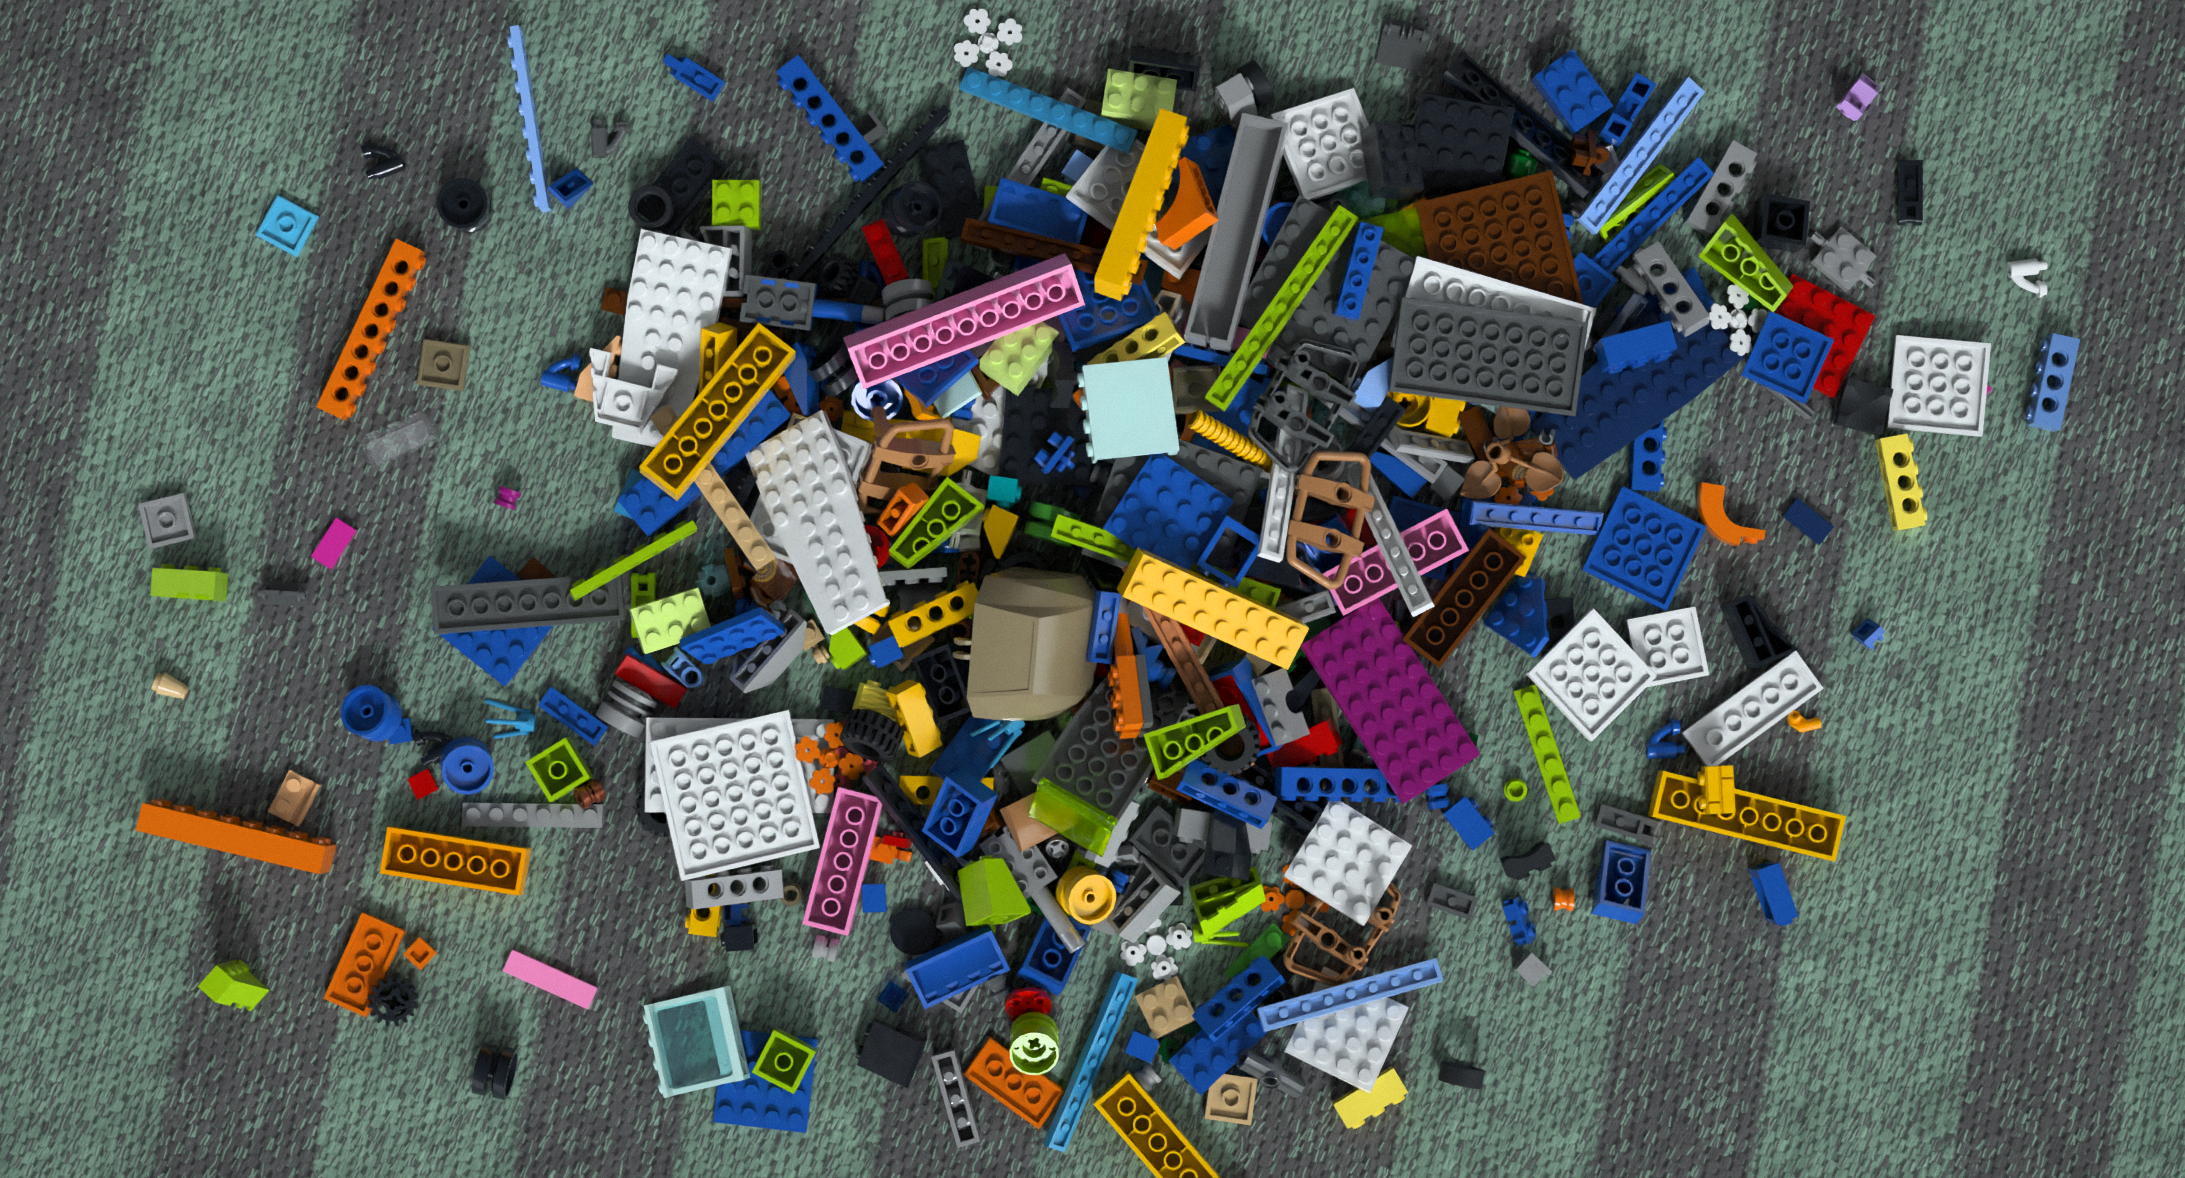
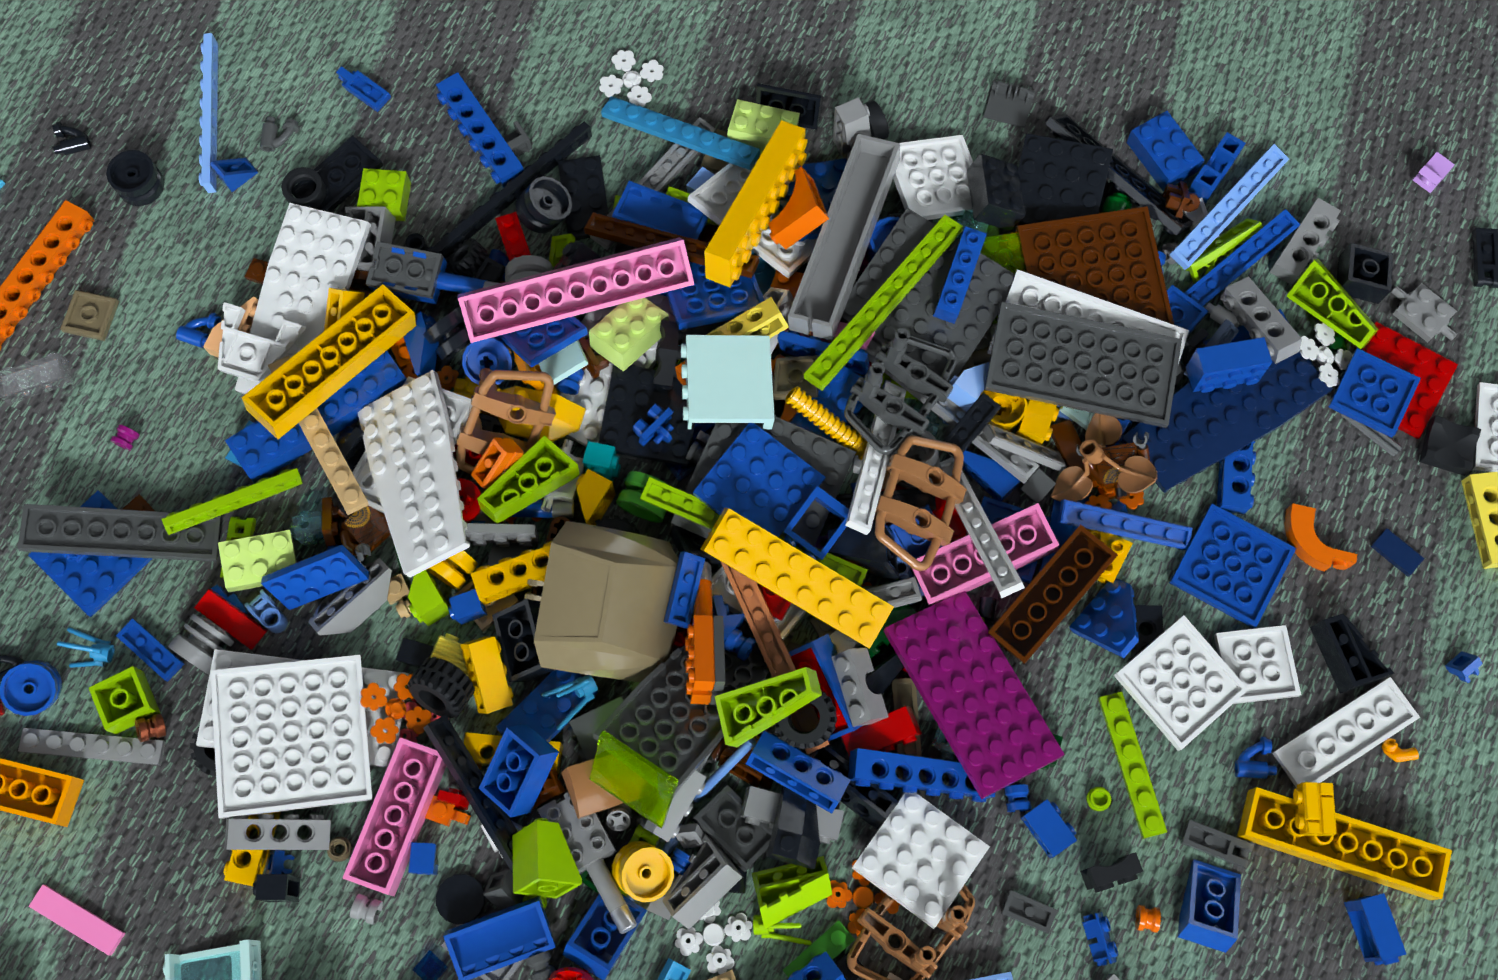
camera: 10 degrees right, 15 degrees down
none -> medium blue bar [693,738,756,802]

